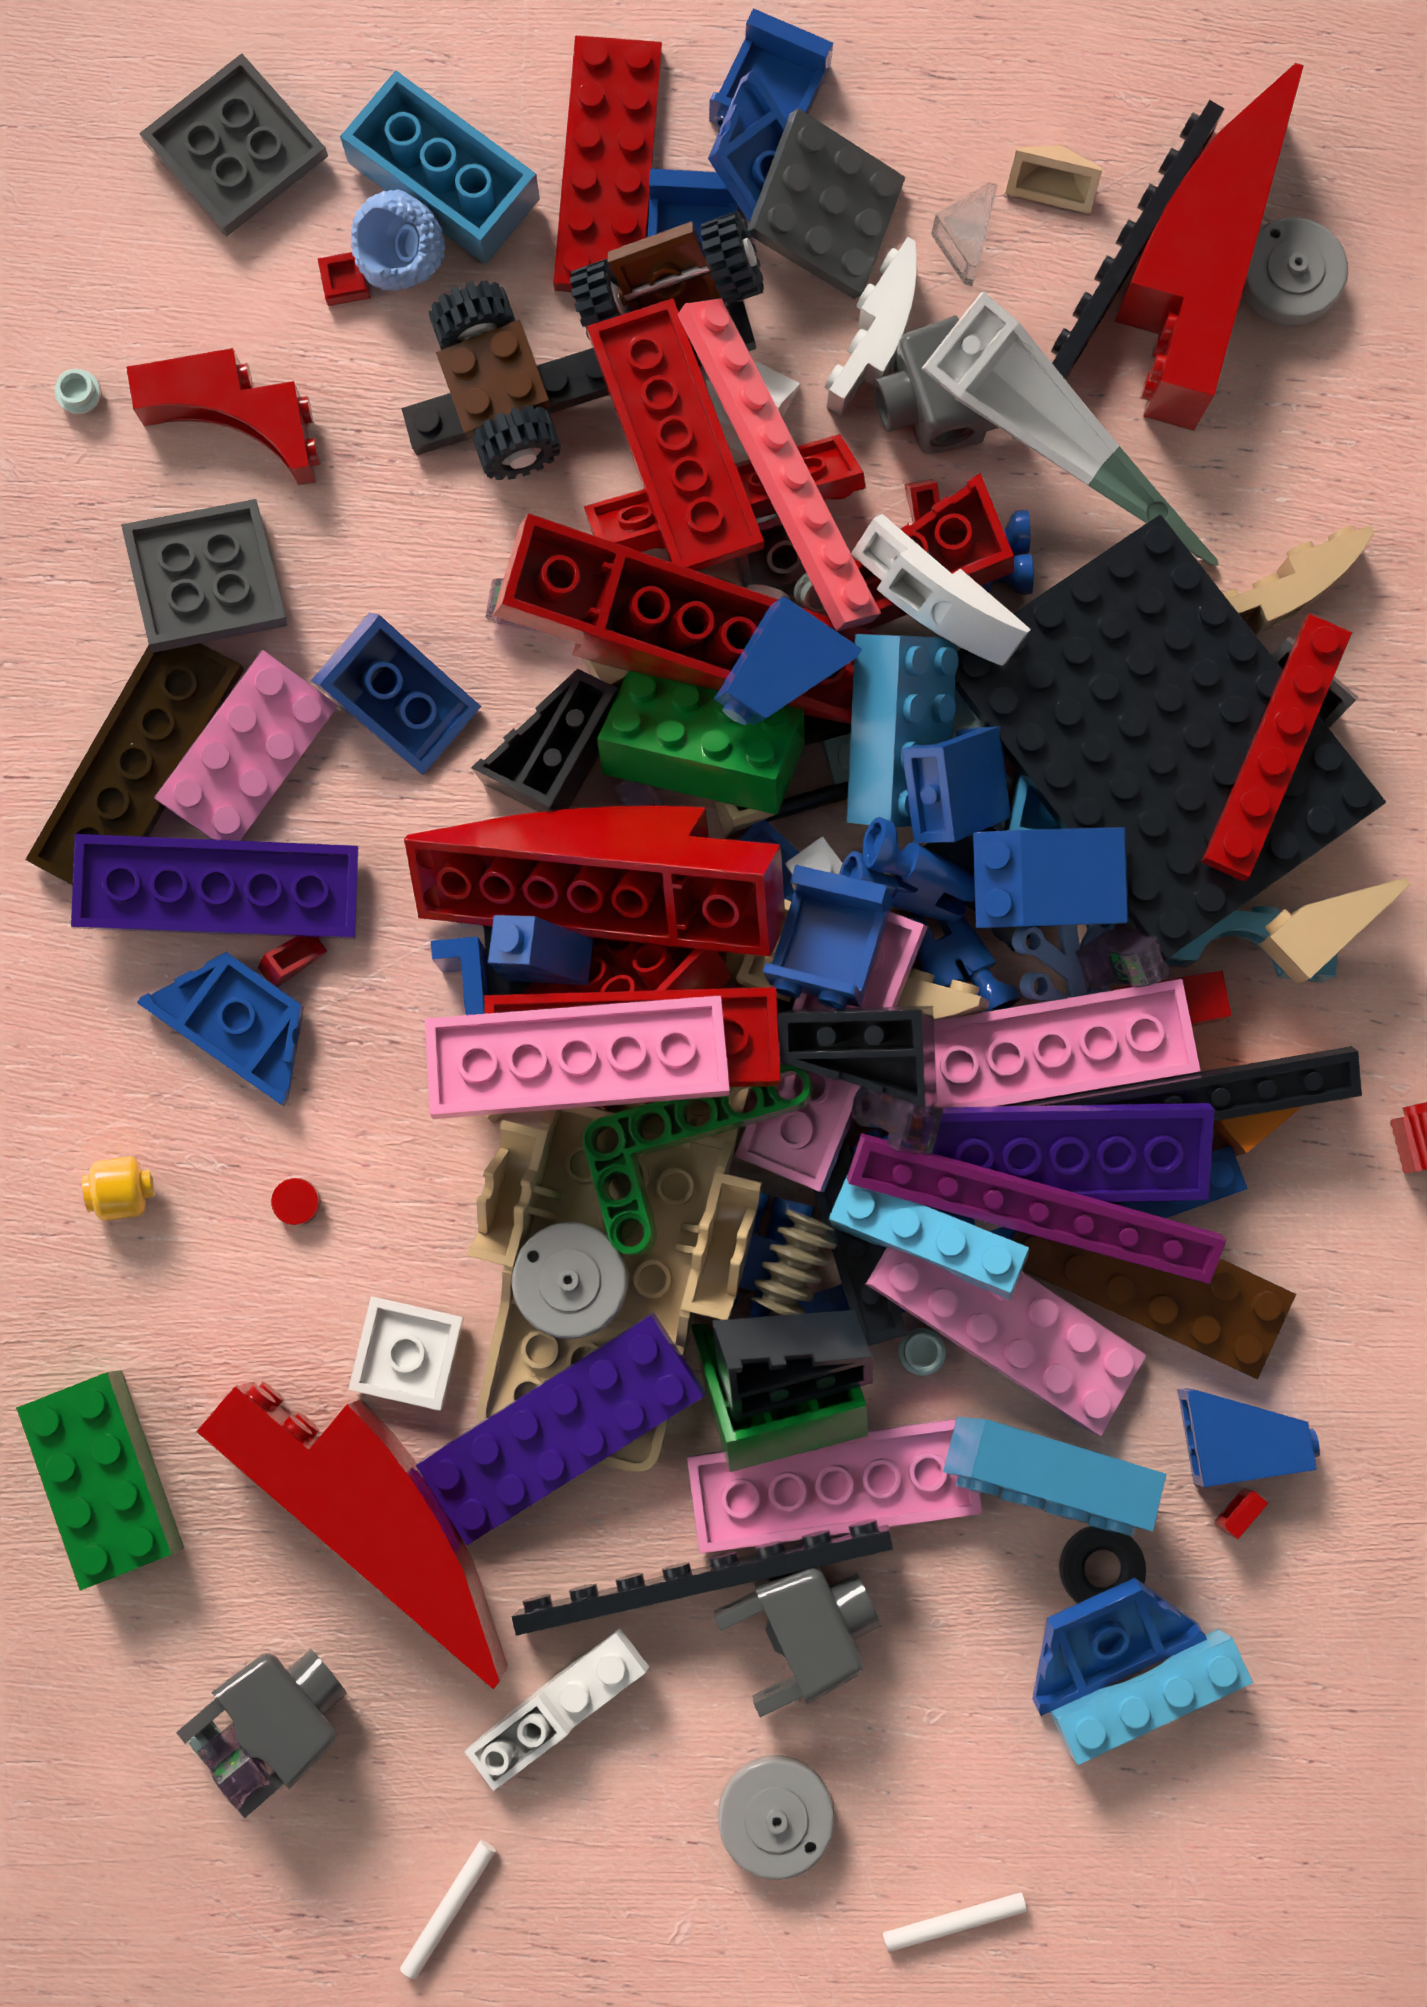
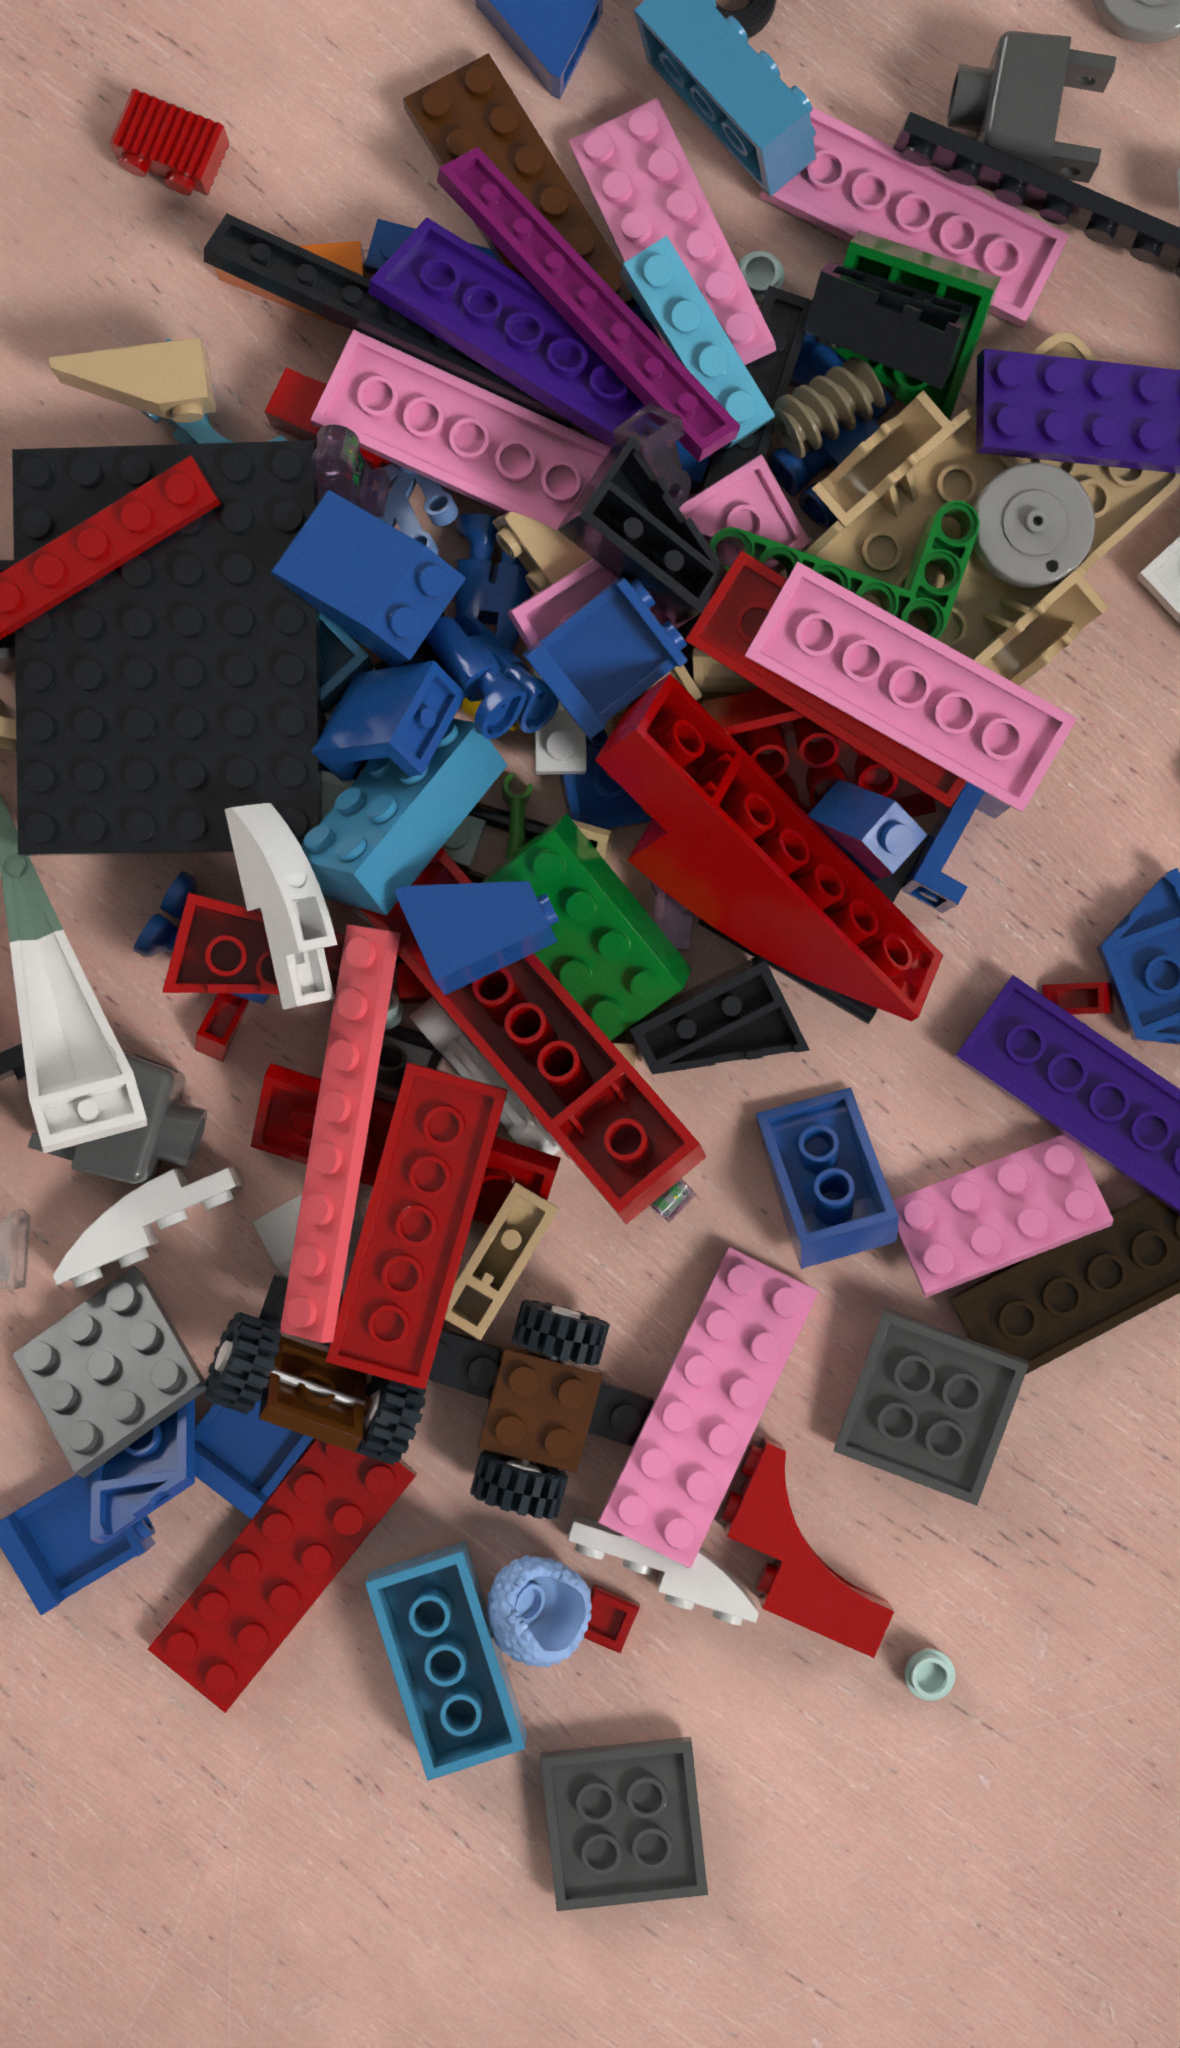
camera: 145 degrees left, 5 degrees up
none -> tan slope [445,1182,560,1341]
none -> bright green piece [501,773,533,860]
none -> white slope [568,1513,759,1625]
none -> bright pink plate [597,1247,819,1568]

